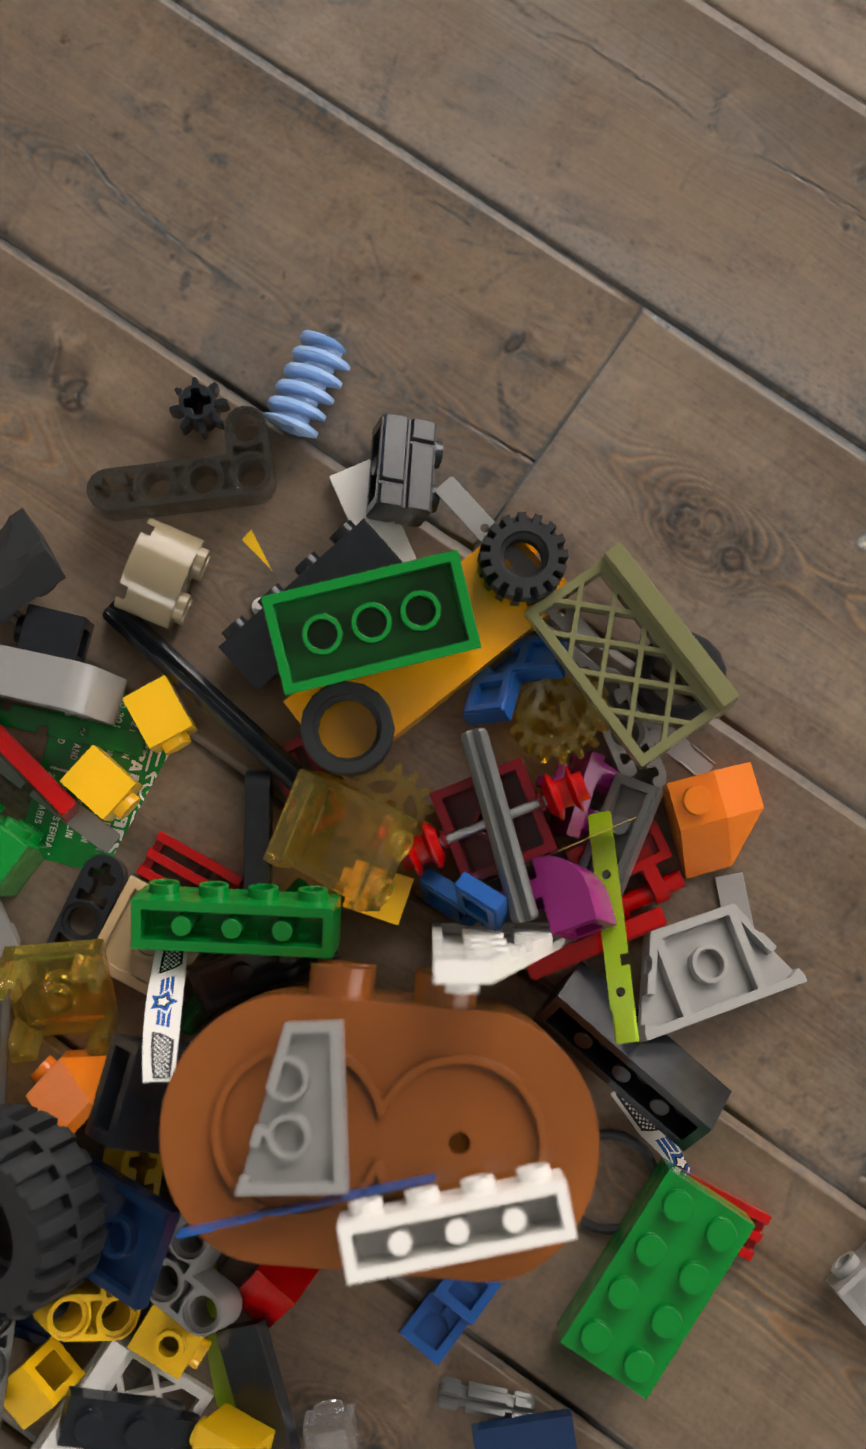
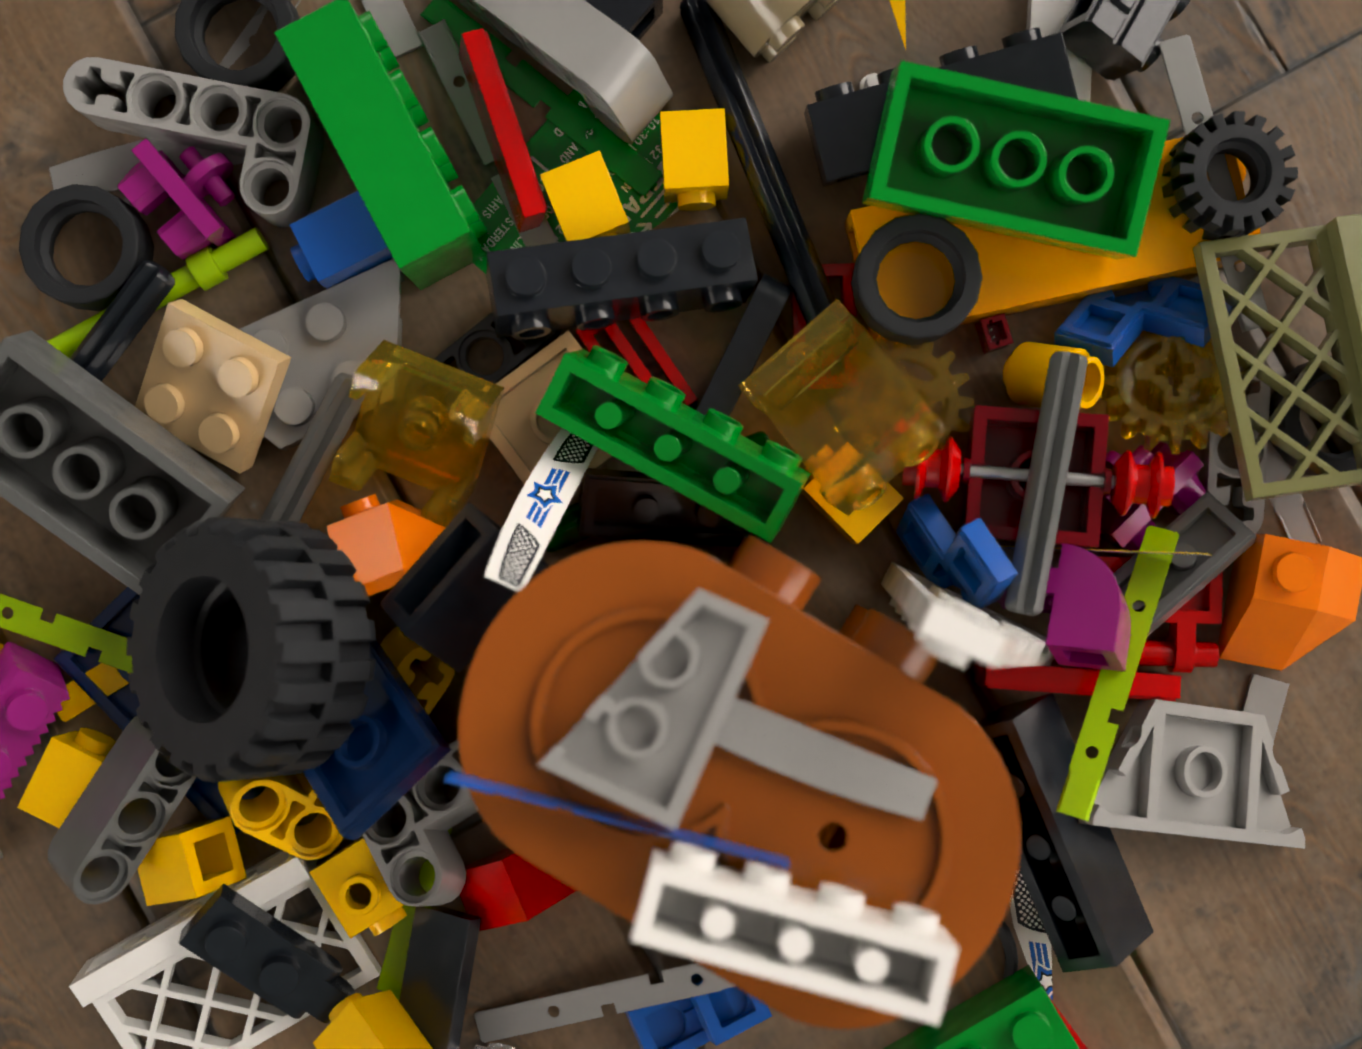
camera: 35 degrees right, 5 degrees up
none -> light grey piece [474,963,735,1043]
none -> black brick [486,218,758,340]
none -> light grey sticker [716,698,938,820]
none -> dark red piece [975,313,1014,354]
none -> yellow brick [1003,342,1104,410]

